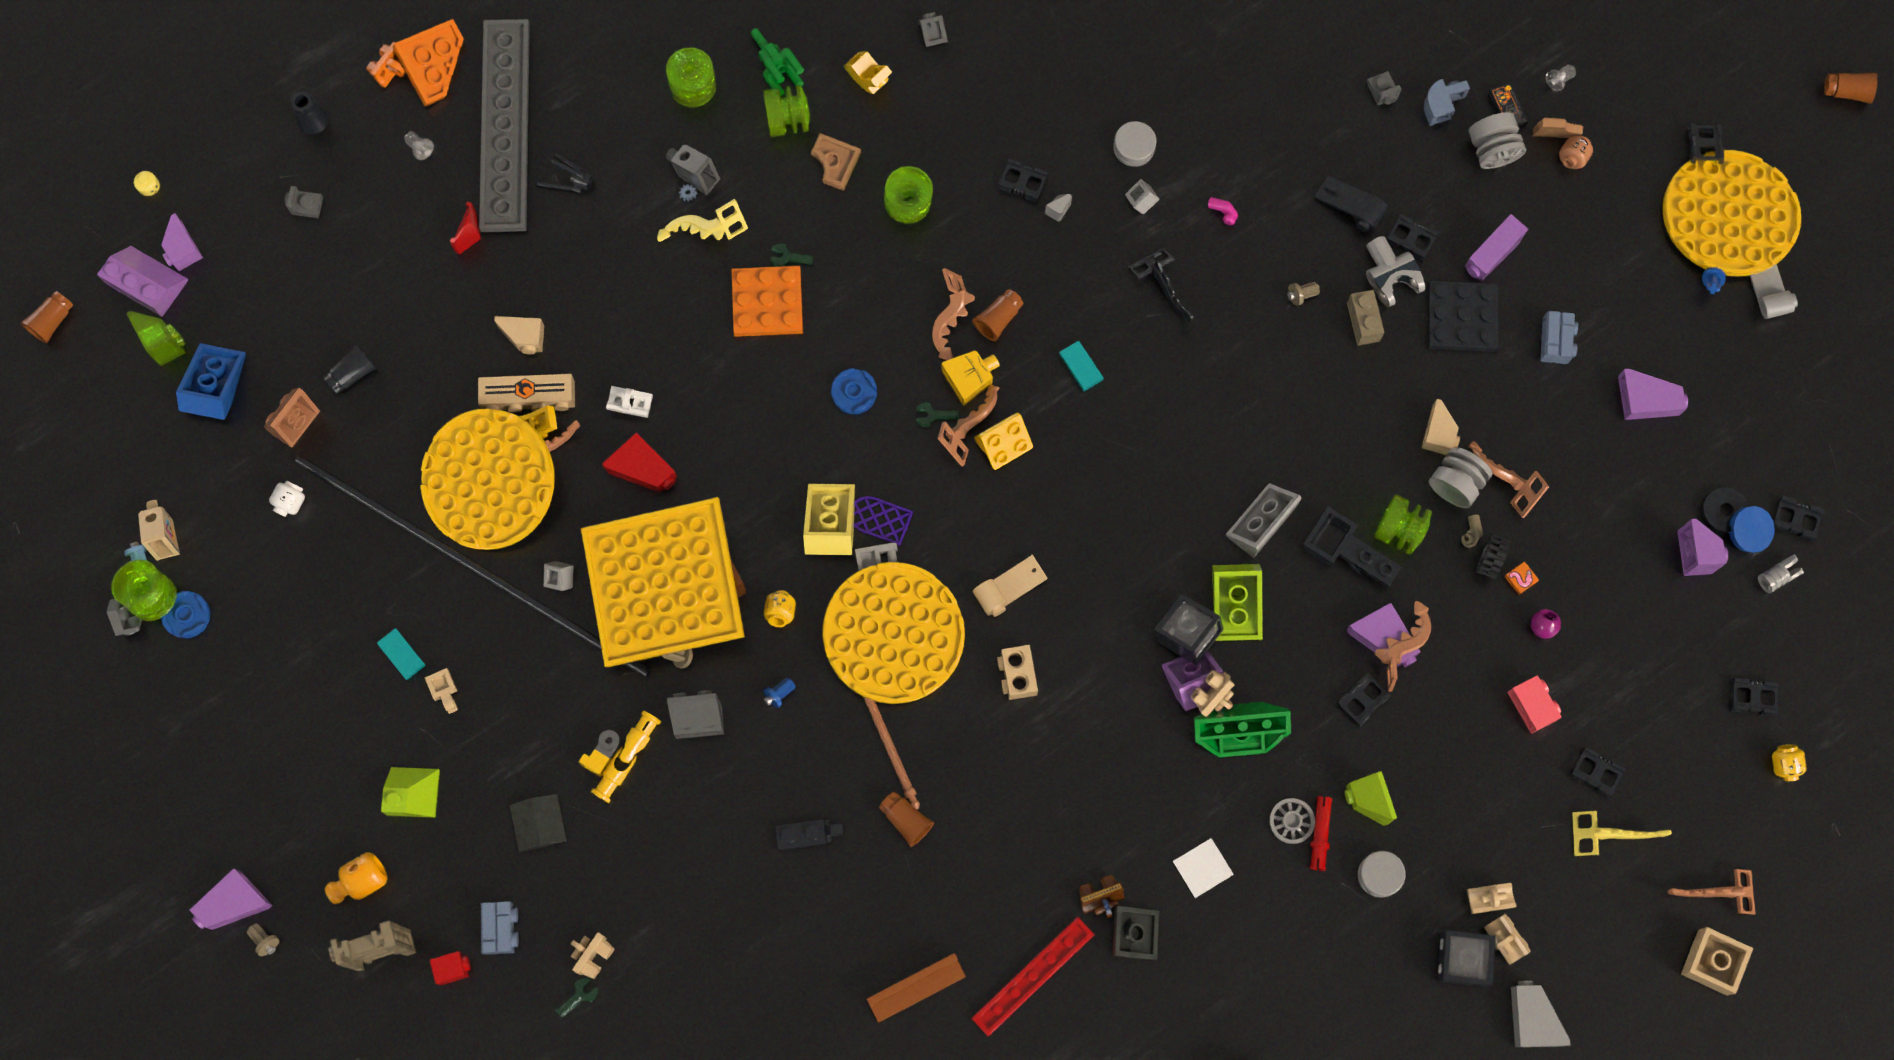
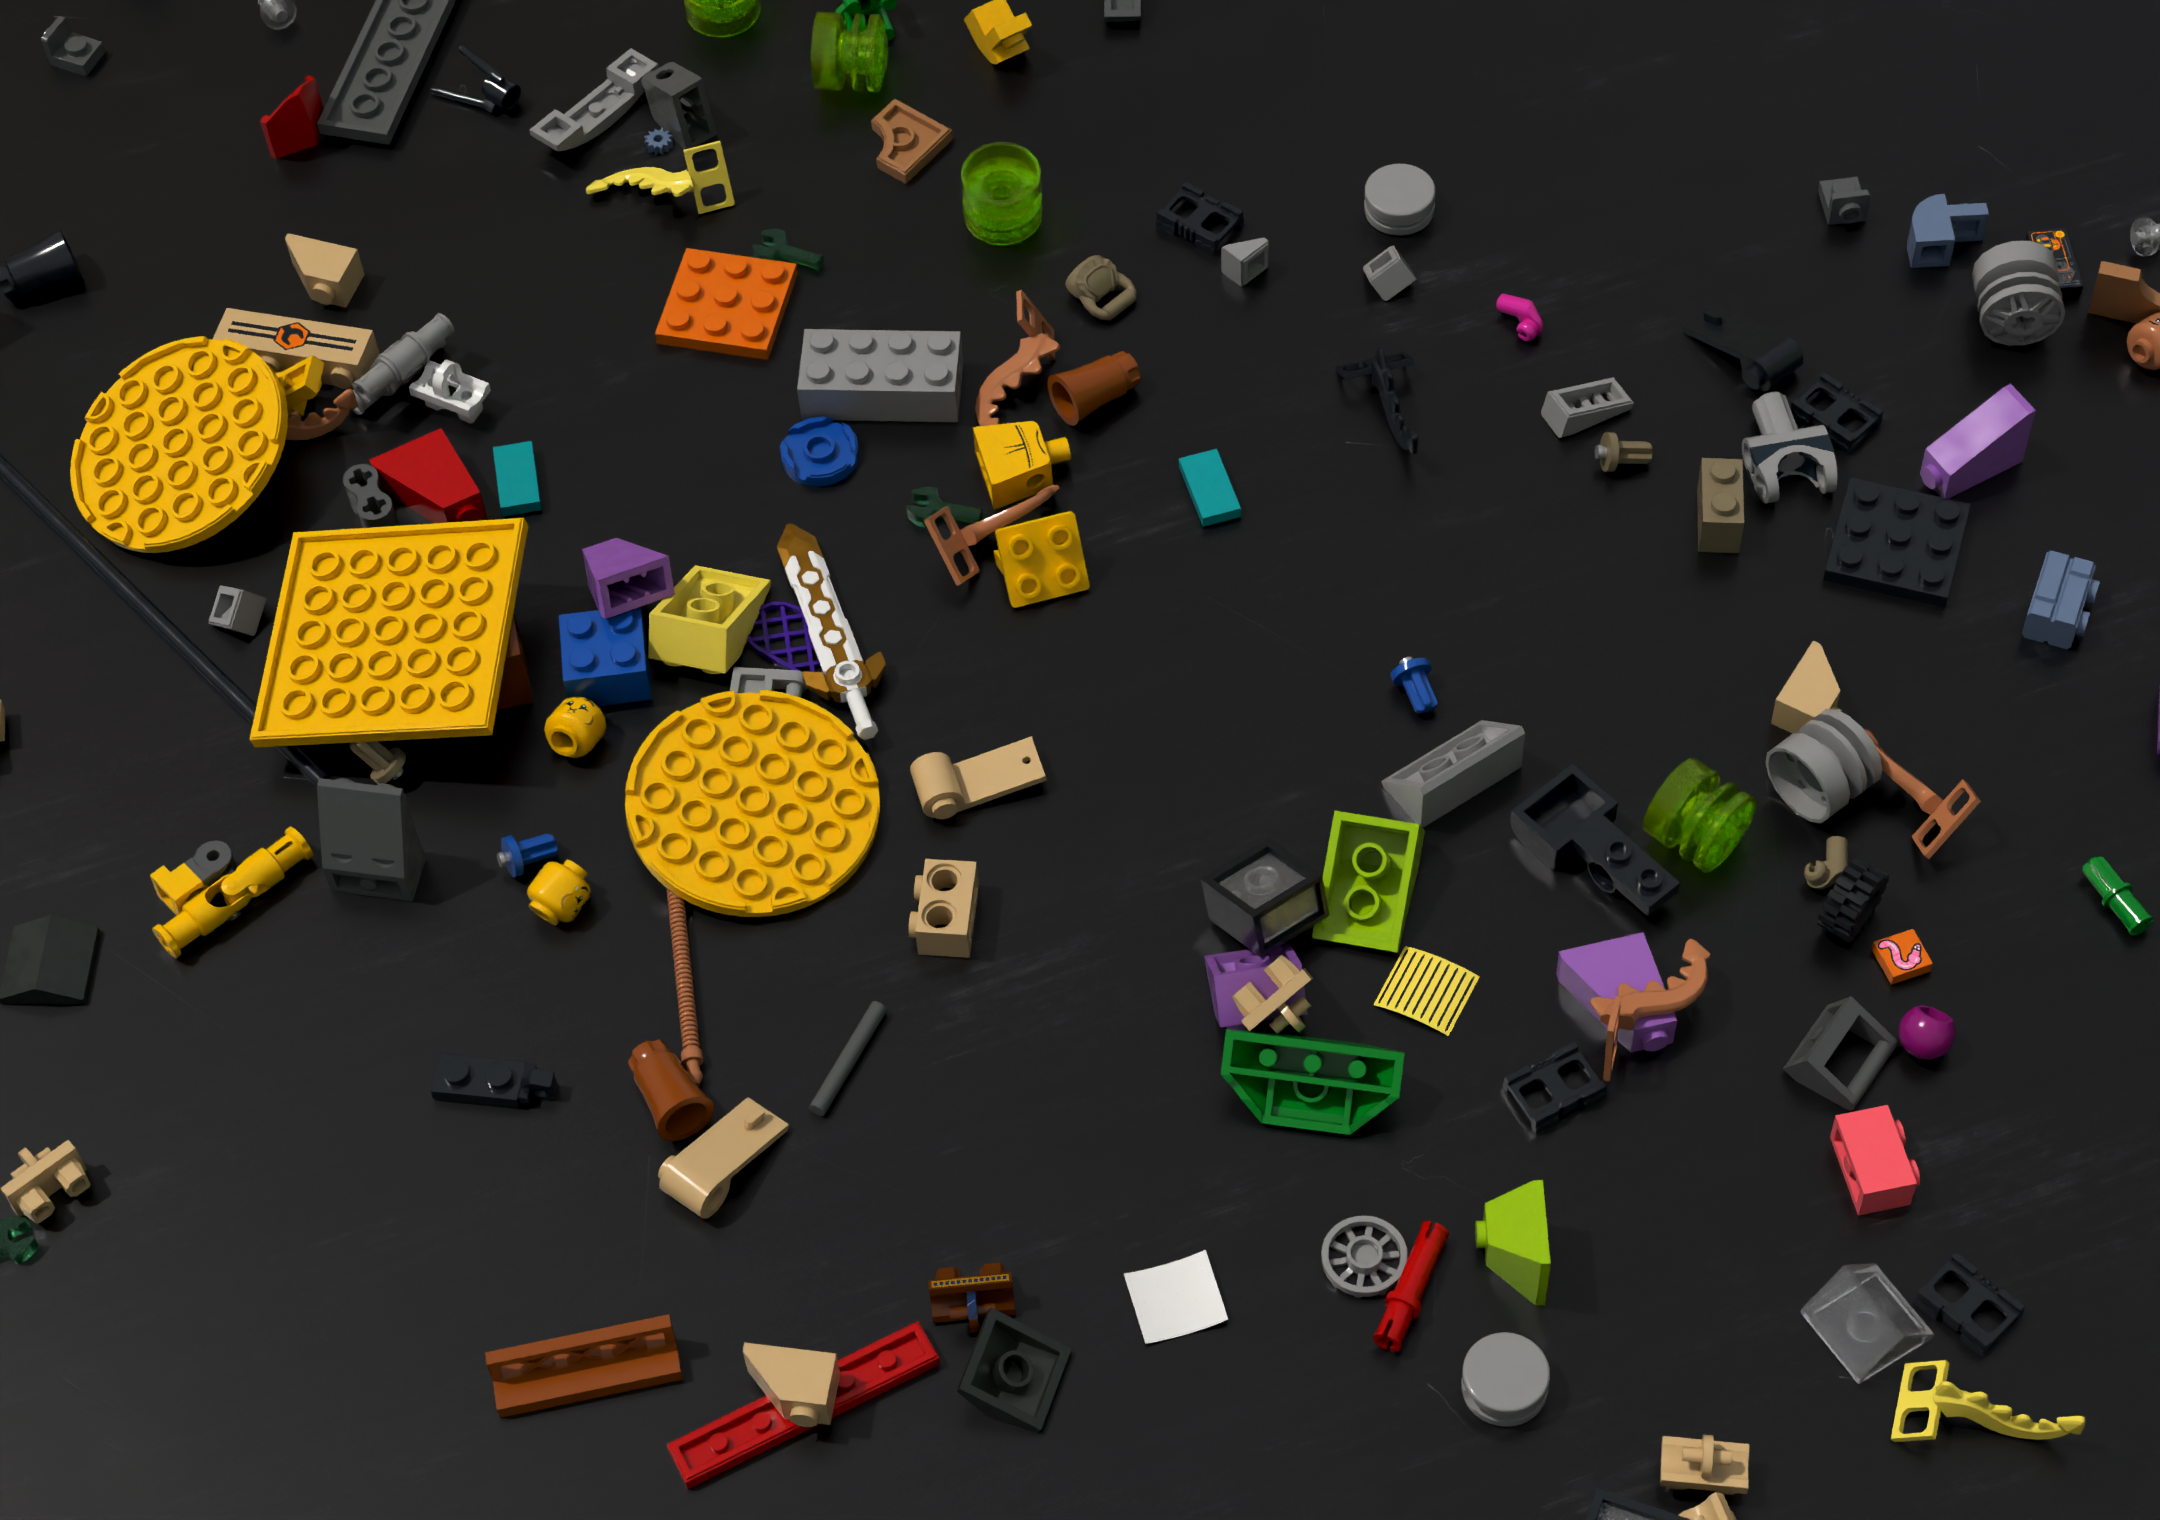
camera: 20 degrees right, 20 degrees down
none -> dark grey axle [343,464,399,528]
none -> light grey pin [351,313,455,415]
none -> teal tile [493,441,542,517]
none -> yellow head [527,859,591,925]
none -> light grey slope [530,48,659,151]
none -> blue brick [559,607,652,706]
none -> medium lavender slope [582,538,675,619]
none -> tan door [658,1097,789,1219]
none -> tan slope [743,1342,841,1427]
none -> sword [777,523,886,740]
none -> light grey brick [797,329,963,422]
none -> dark grey bar [809,1001,887,1116]
none -> dark tan piece [1065,255,1137,321]
none -> light yellow sticker [1373,946,1480,1036]
none -> blue piece [1390,657,1438,714]
none -> light grey slope [1541,377,1634,438]
none -> dark grey tile [1783,996,1898,1111]
none -> clear slope [1801,1263,1934,1384]
none -> green axle [2082,856,2154,936]

